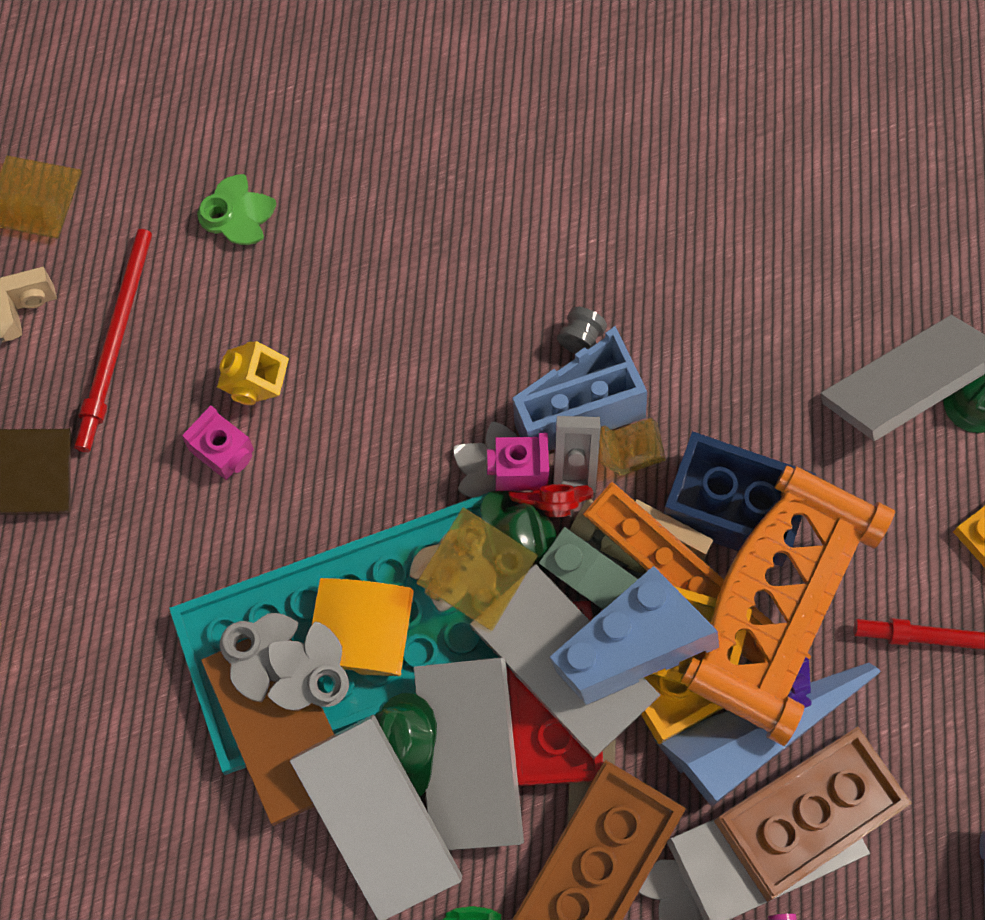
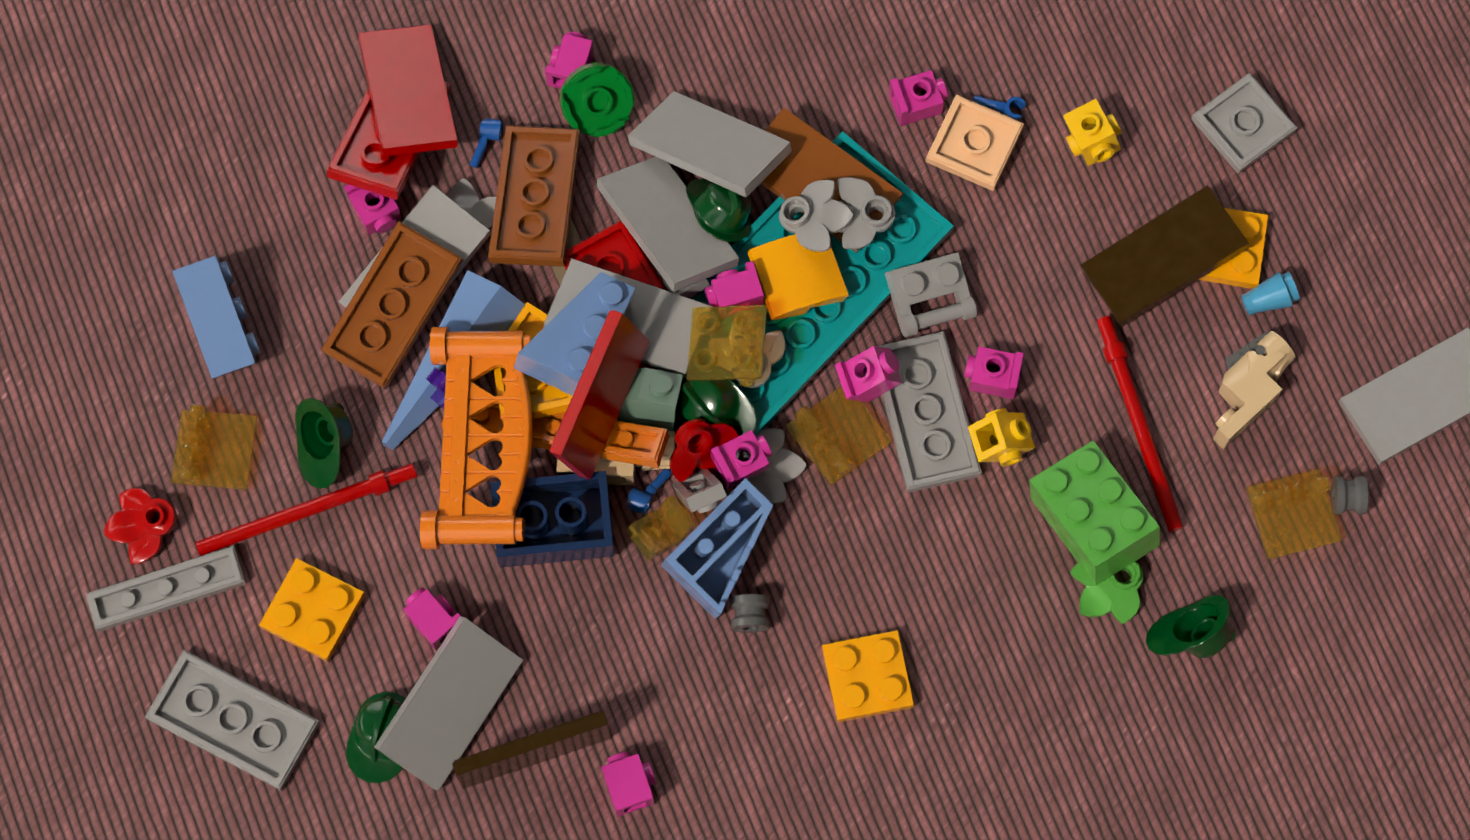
camera: 155 degrees right, 5 degrees up
none -> dark green piece [295,398,353,489]
none -> dark pink brick [403,587,460,651]
none -> dark brown tile [452,711,611,789]
none -> red tile [549,310,650,480]
none -> dark pink brick [601,752,656,817]
none -> blue hand [626,469,672,513]
none -> dark pink brick [704,261,764,320]
none -> clear yellow hinge [786,386,892,486]
none -> light orange plate [822,630,914,723]
none -> dark pink brick [835,346,903,402]
none -> light grey tile [879,331,982,493]
none -> light grey plate [885,252,977,337]
none -> dark pink brick [888,70,948,126]
none -> light nougat plate [926,94,1024,191]
none -> blue hand [973,95,1026,121]
none -> bright green brick [1029,441,1160,586]
none -> dark green piece [1146,595,1236,658]

